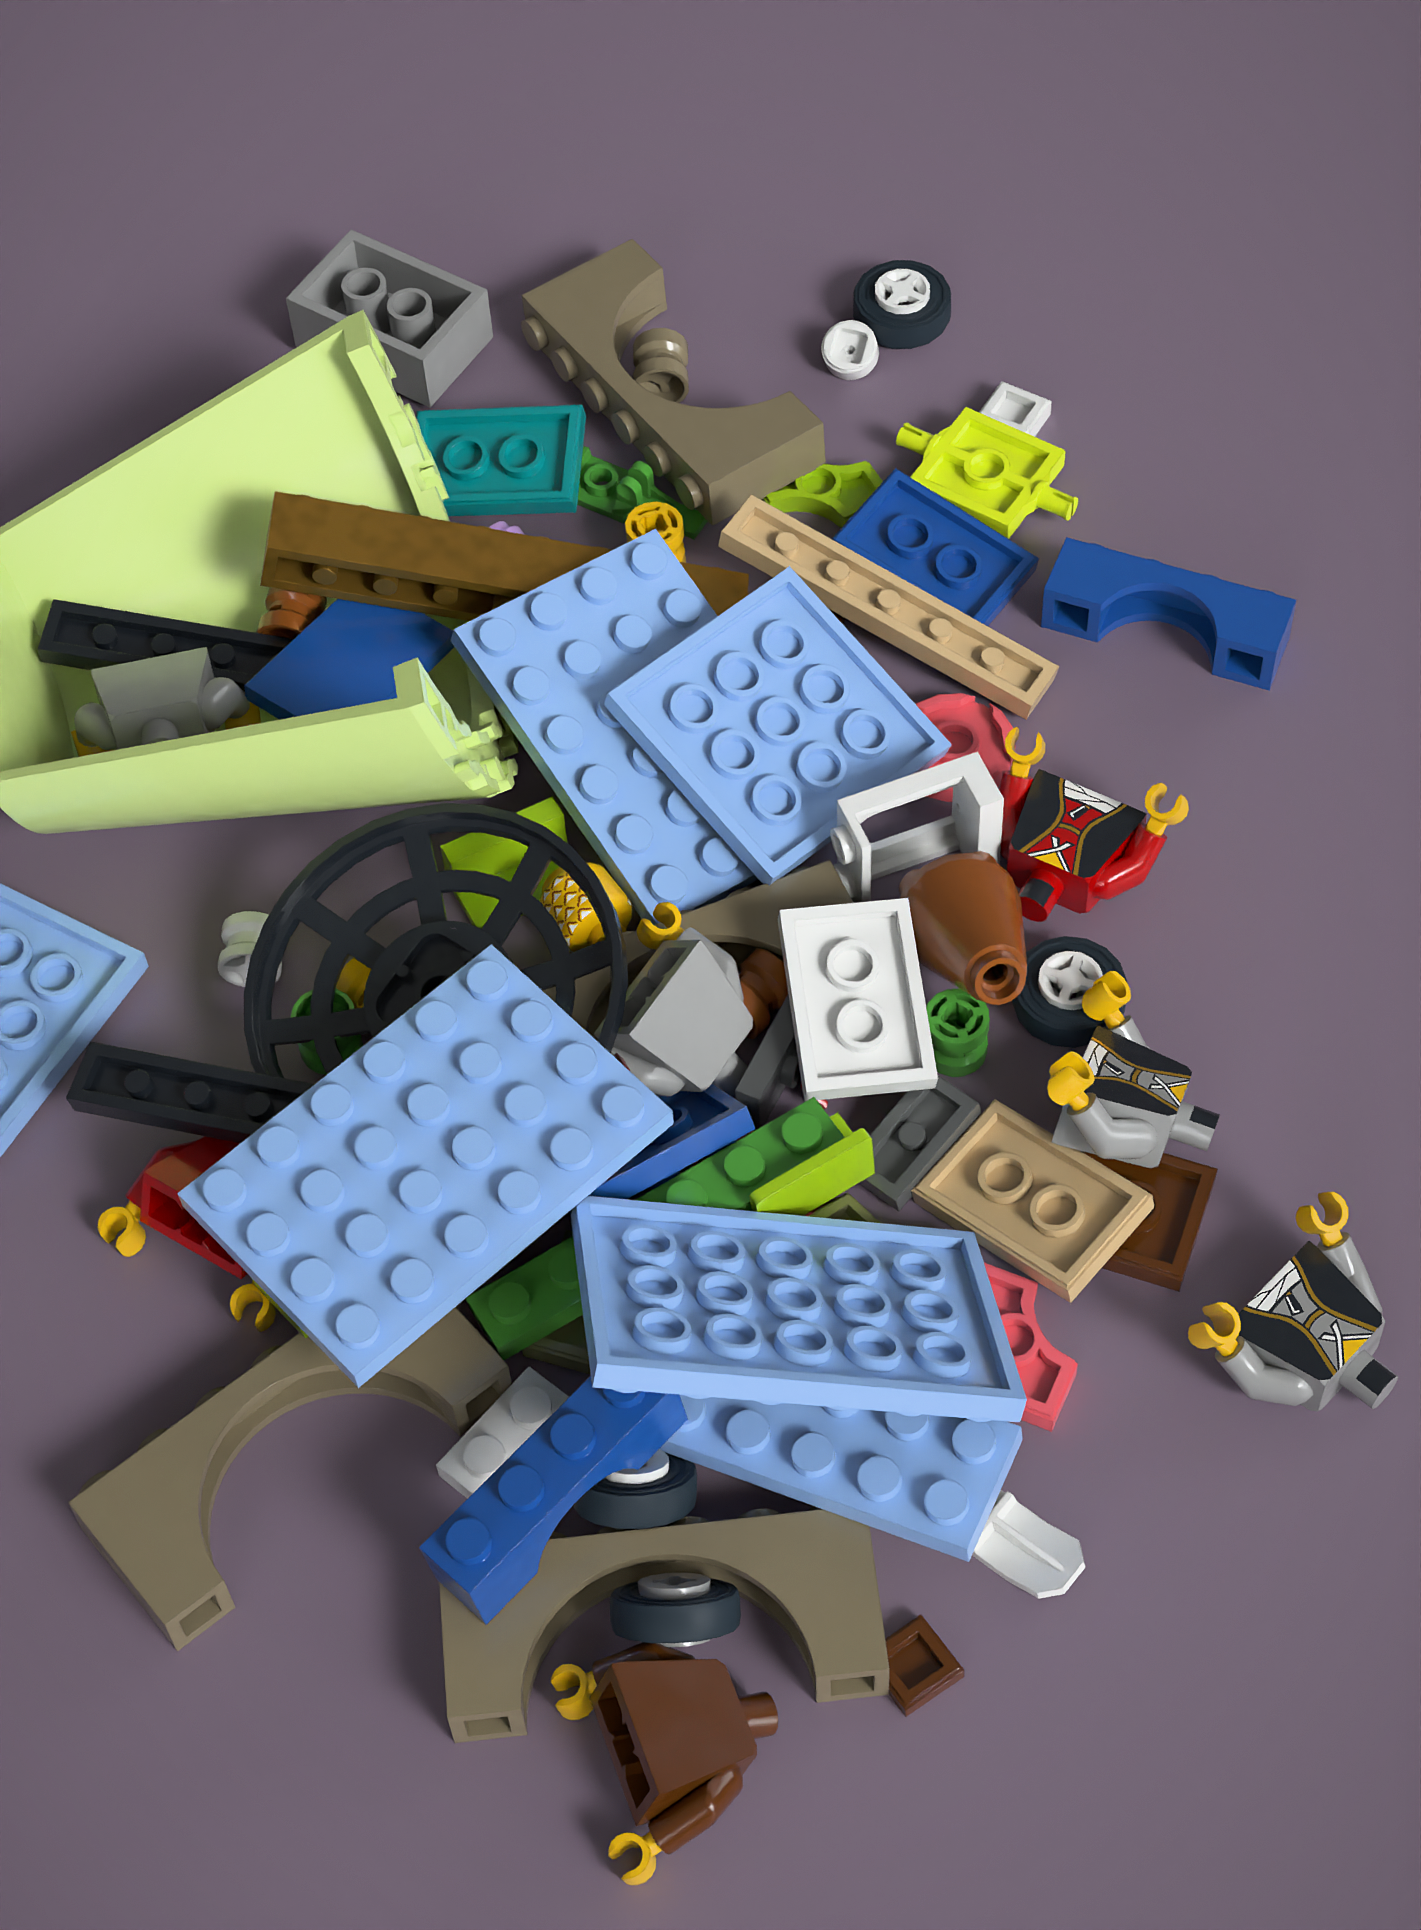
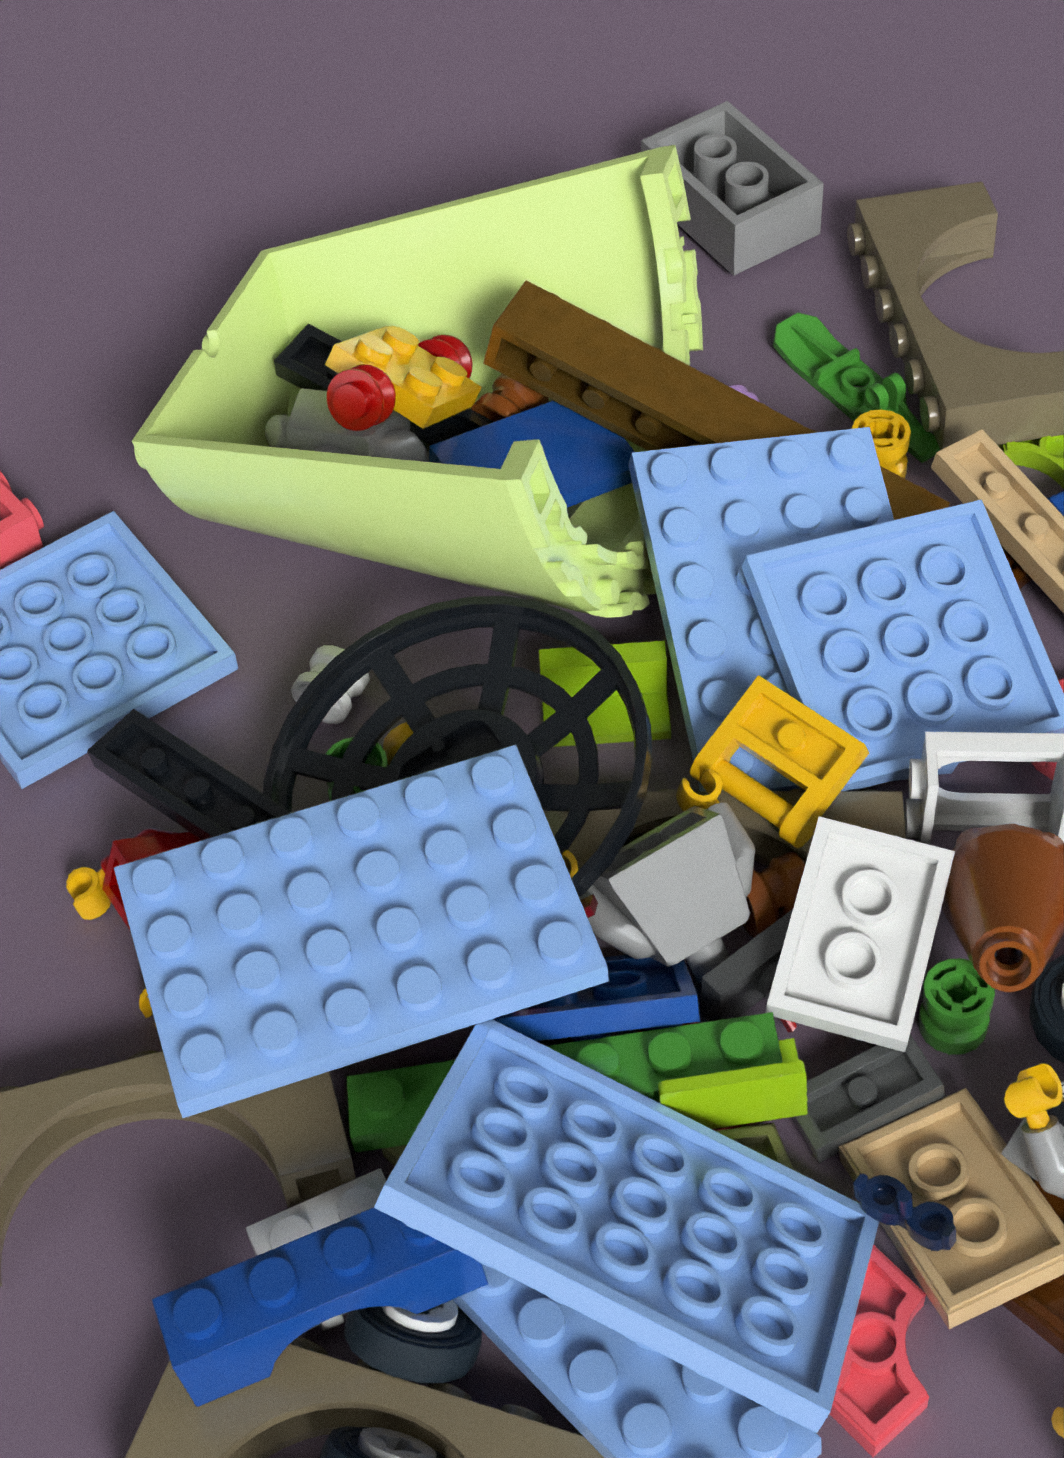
camera: 25 degrees right, 5 degrees down
teal tile [416,405,586,516] -> none
yellow head [539,862,632,953] -> none
dark tan wheel [633,328,689,403] -> none
none -> yellow plate [325,326,482,431]
none -> yellow plate [690,675,869,849]
none -> dark blue piece [853,1174,957,1251]

